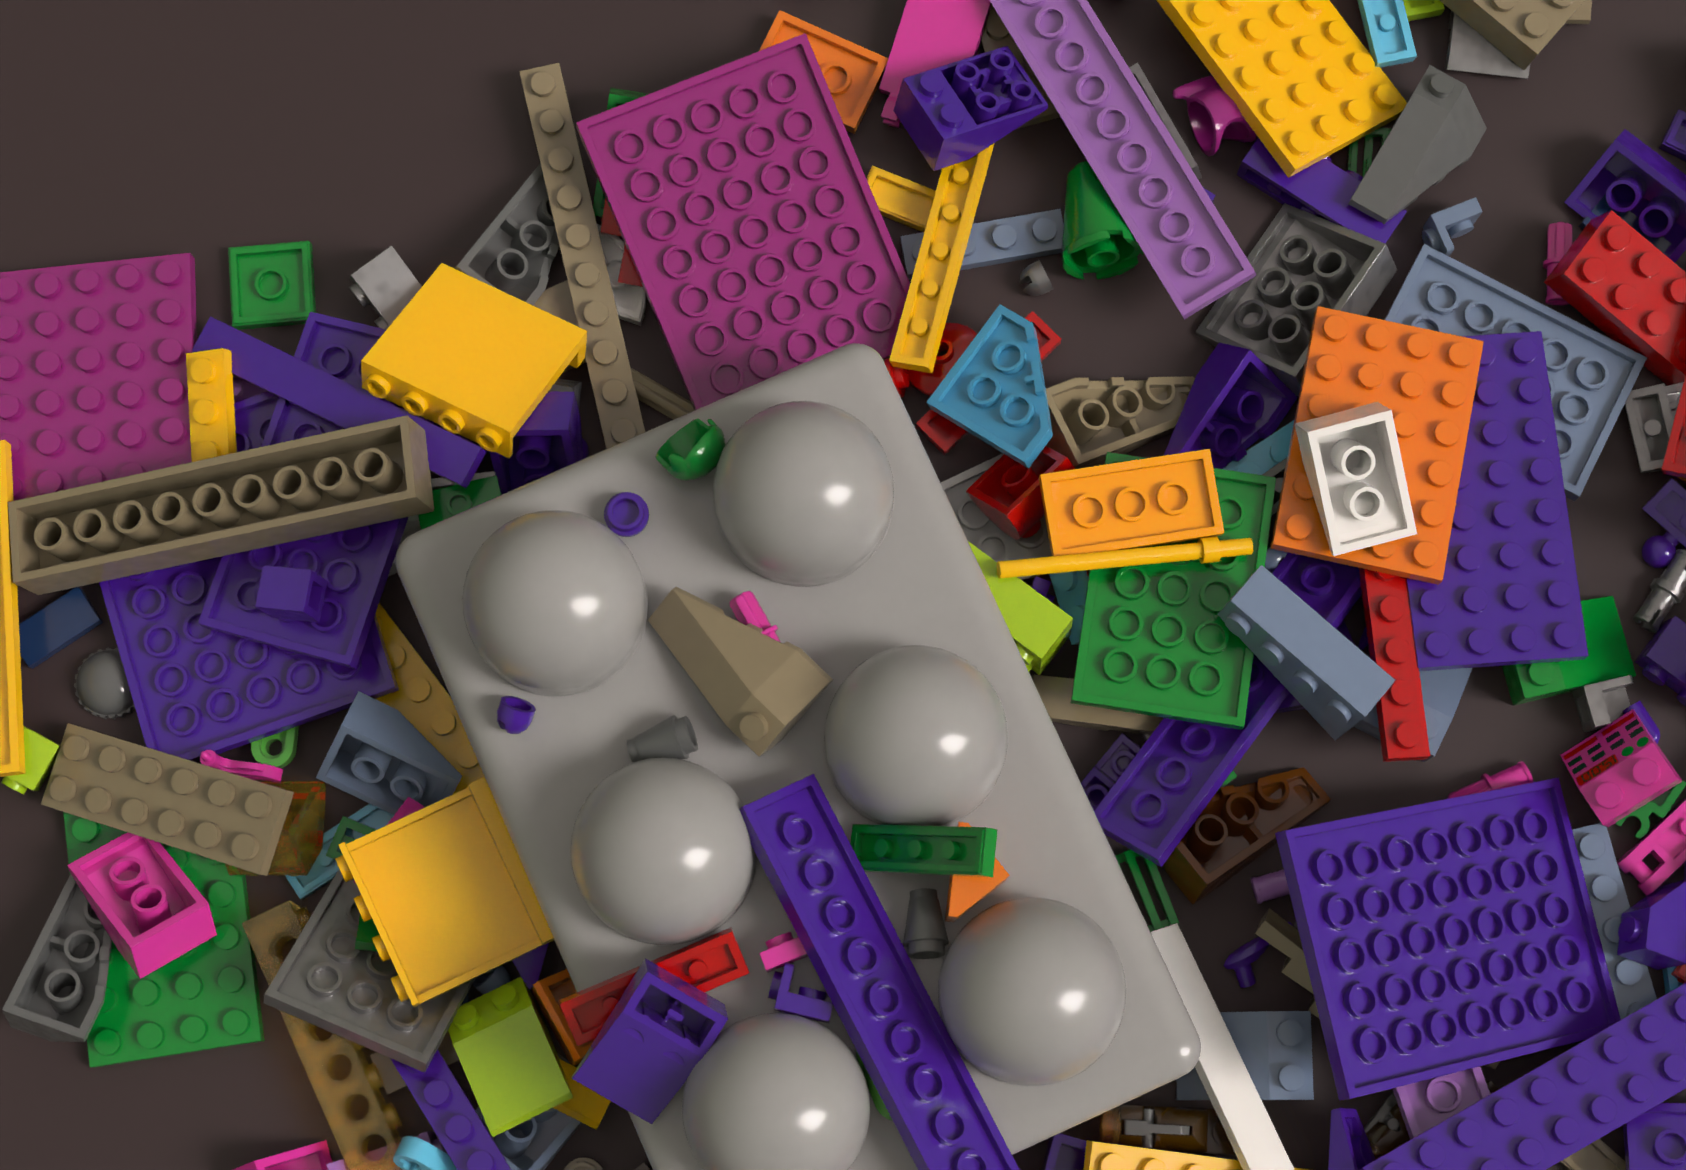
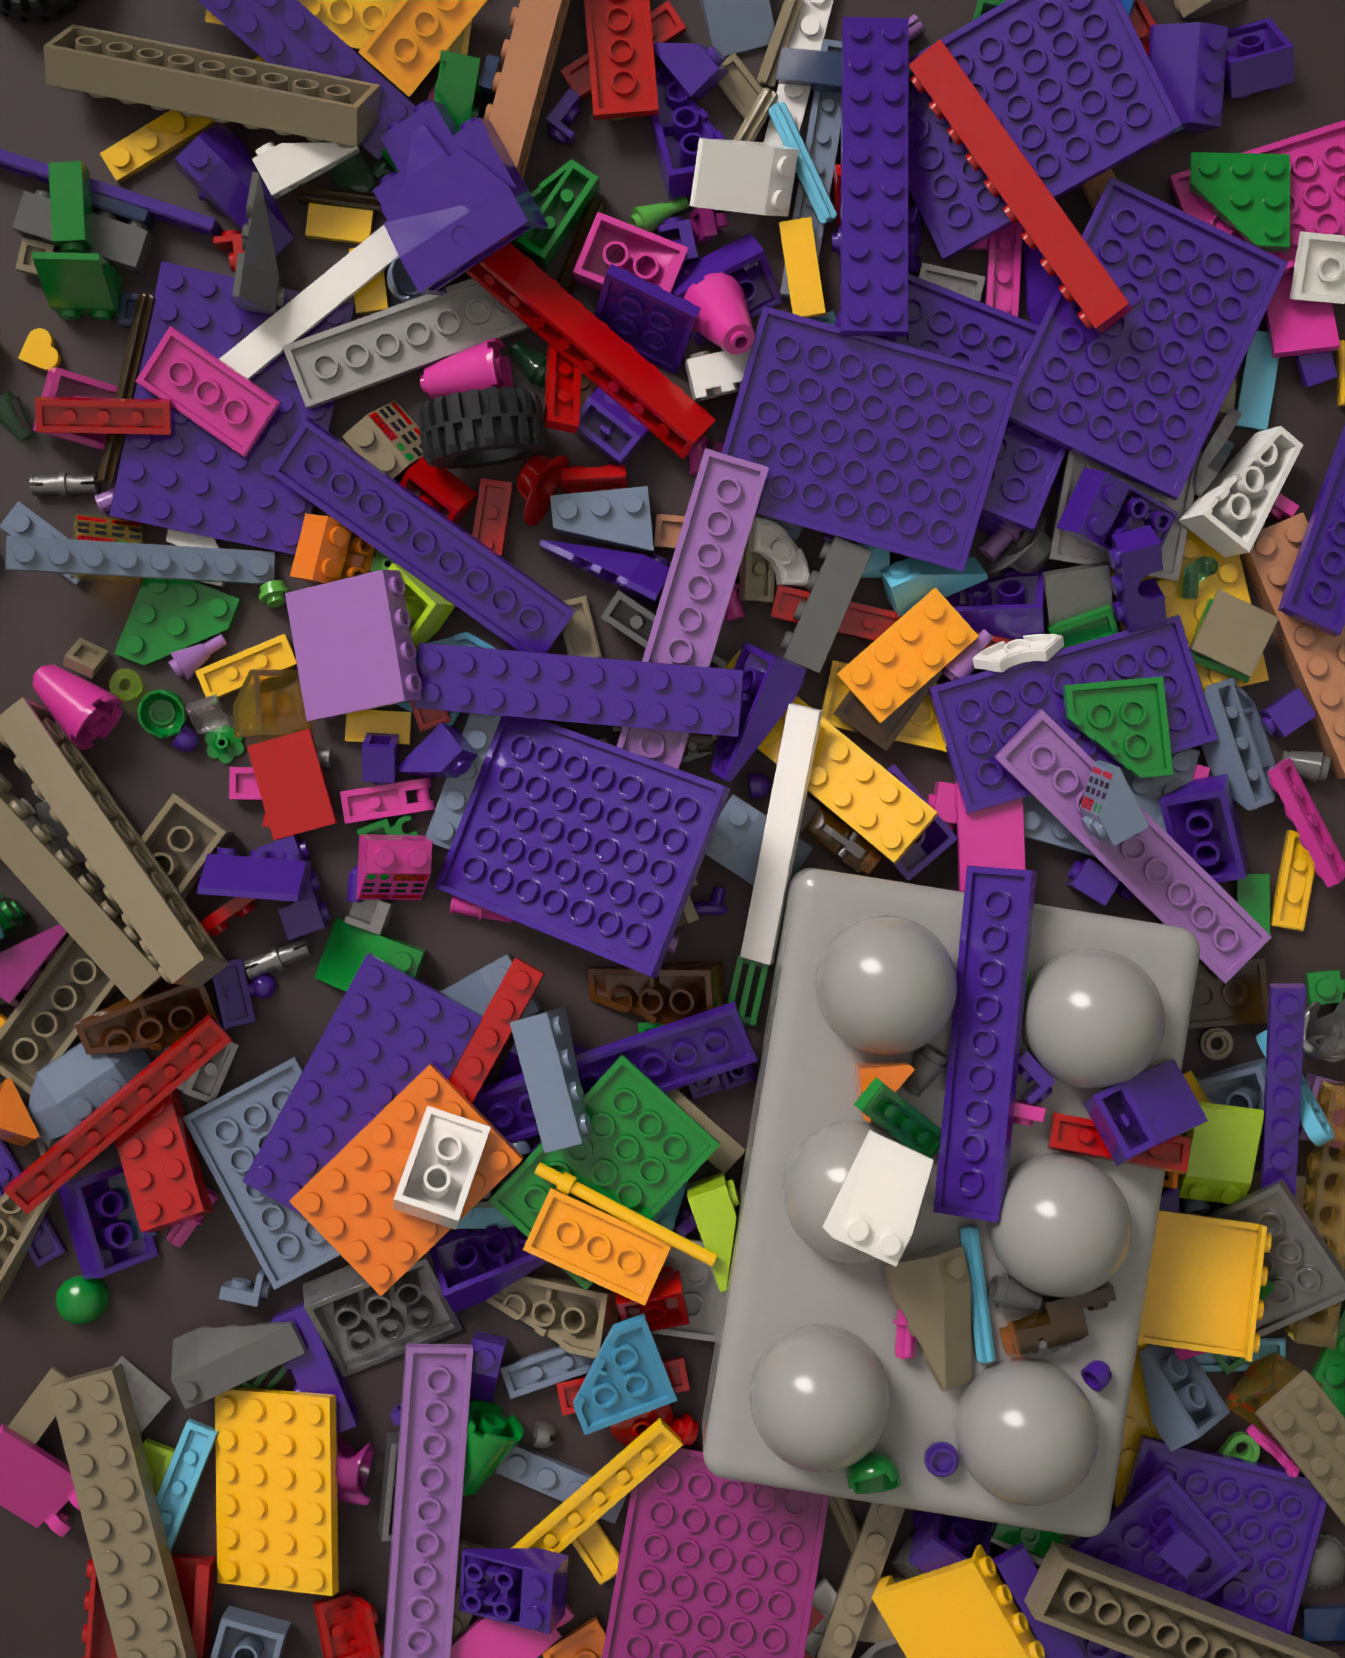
camera: 150 degrees left, 10 degrees up
none -> green hair [56,1275,110,1325]
none -> dark purple slope [470,1331,507,1402]
none -> sand blue plate [500,1345,595,1399]
none -> dark purple hinge [748,773,772,799]
none -> white slope [823,1130,934,1267]
none -> medium azure axle [959,1225,996,1363]
none -> dark brown plate [999,1281,1117,1357]

